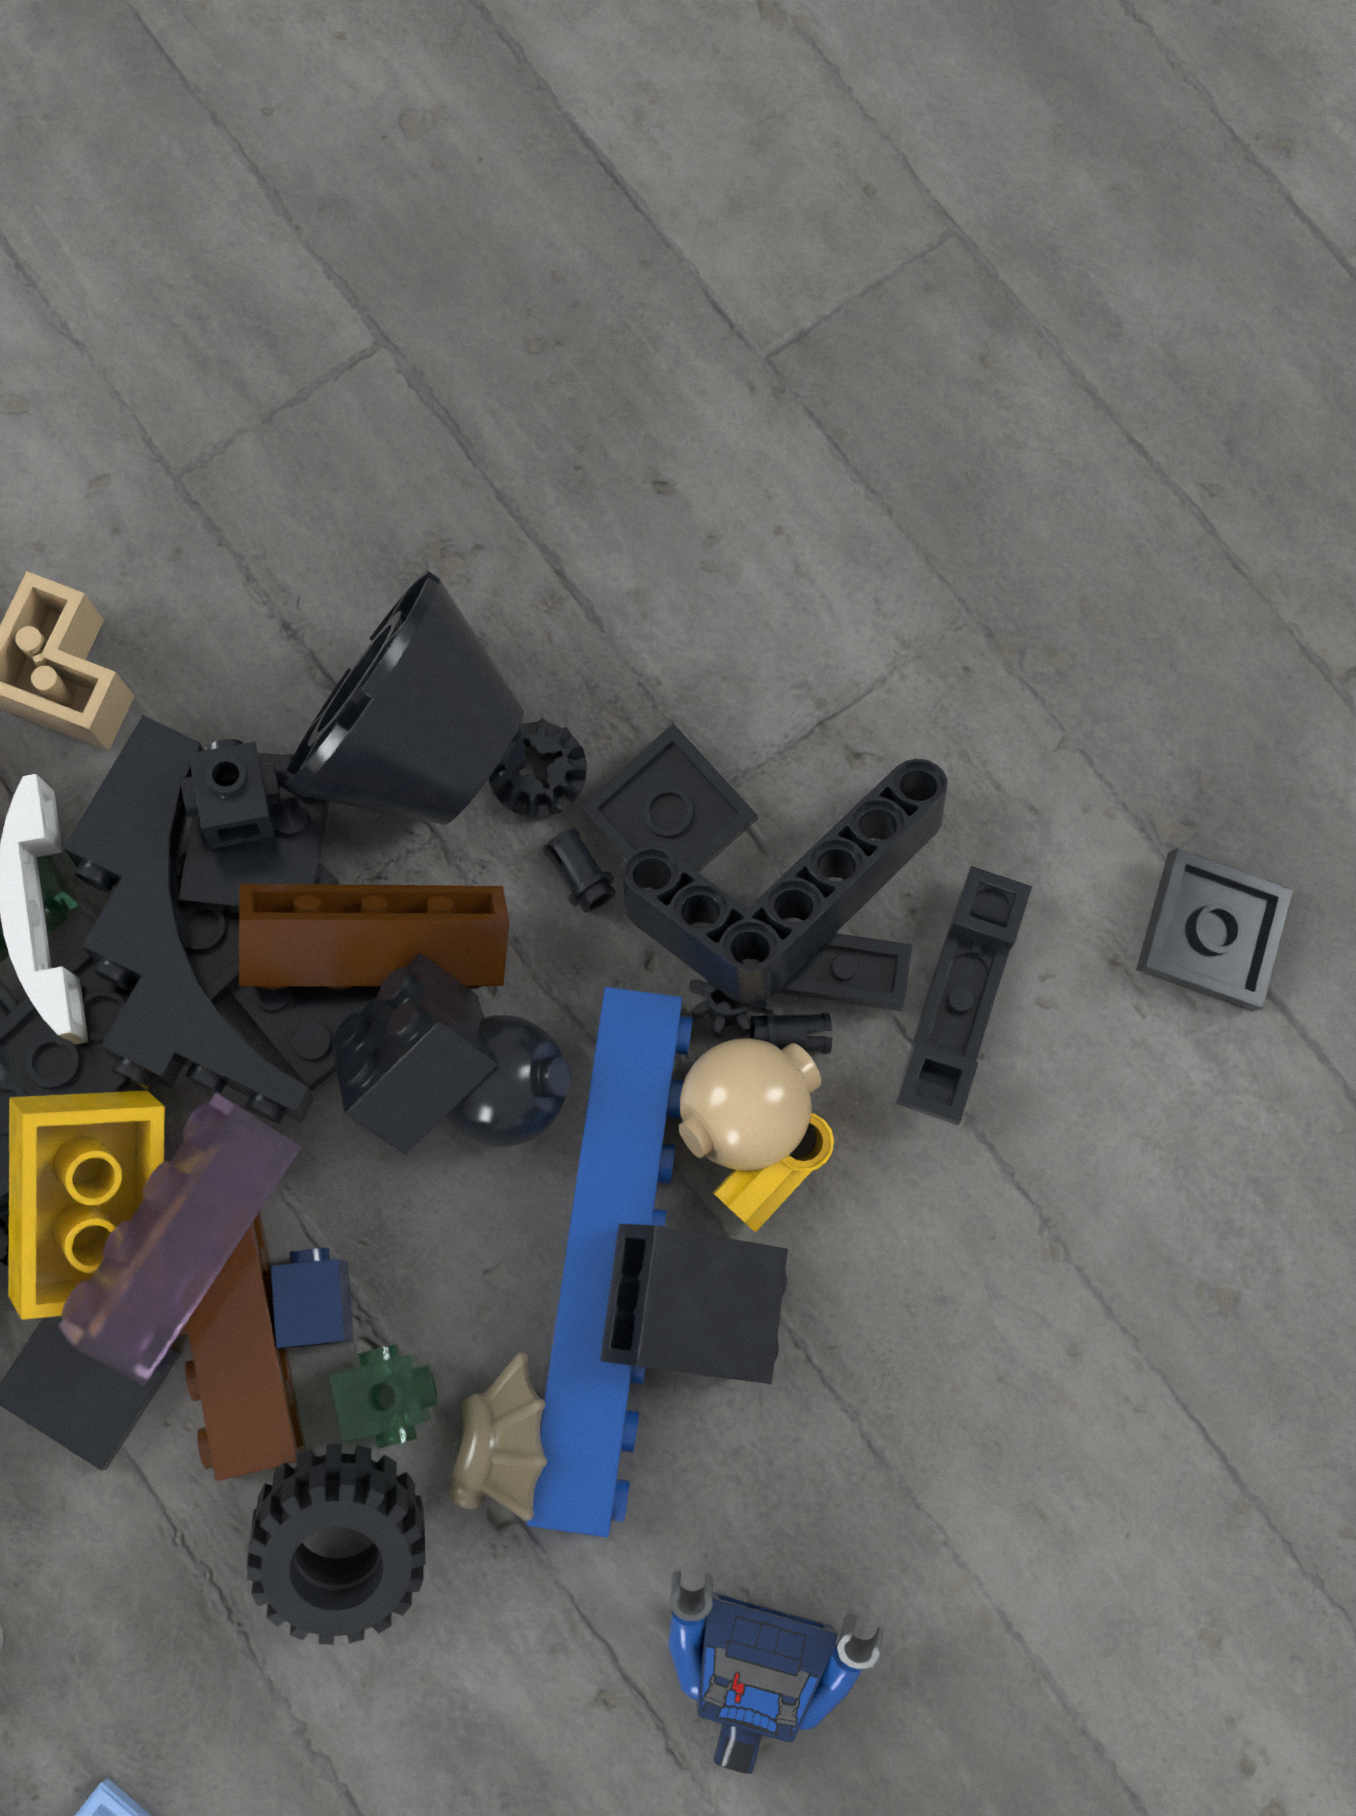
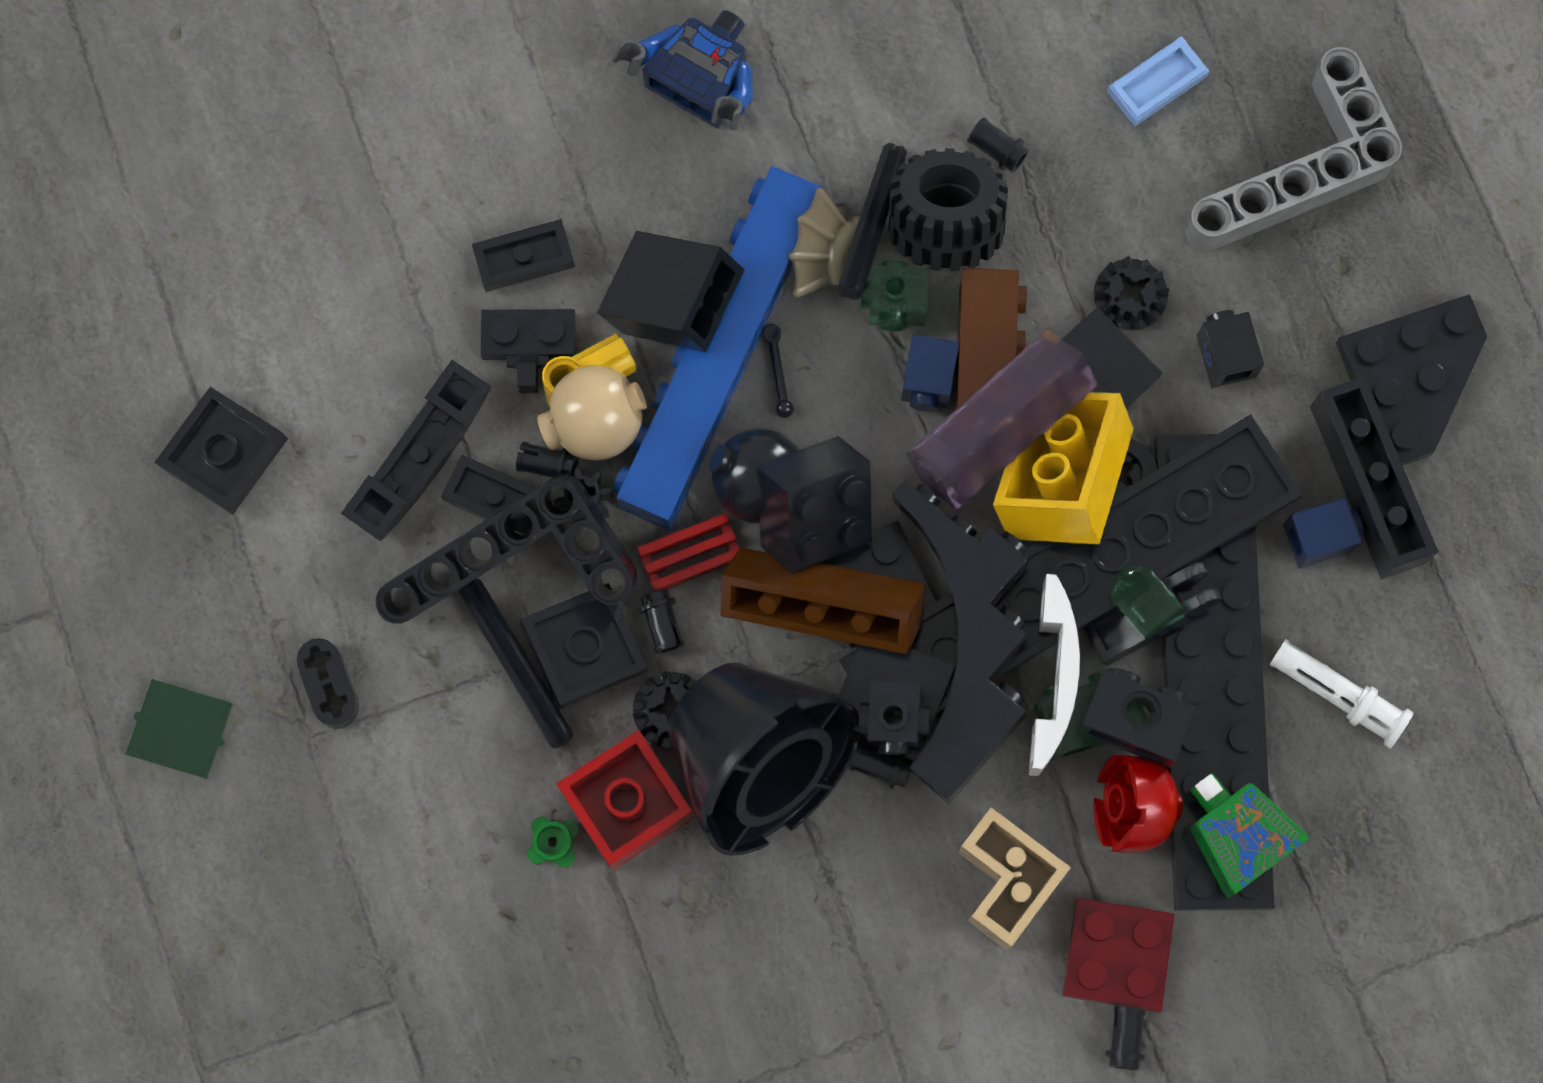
camera: 160 degrees left, 0 degrees up
none -> clear green piece [126,679,233,779]
none -> black beam [296,638,359,729]
none -> black axle [459,578,573,748]
none -> black plate [472,219,575,292]
none -> black hinge [481,309,576,393]
none -> green plate [527,816,579,868]
none -> red brick [556,730,694,872]
none -> red tile [637,513,740,592]
none -> black hinge [763,324,794,418]
none -> black axle [837,143,907,300]
none -> black pin [967,117,1029,173]
none -> black gear [1094,256,1169,330]

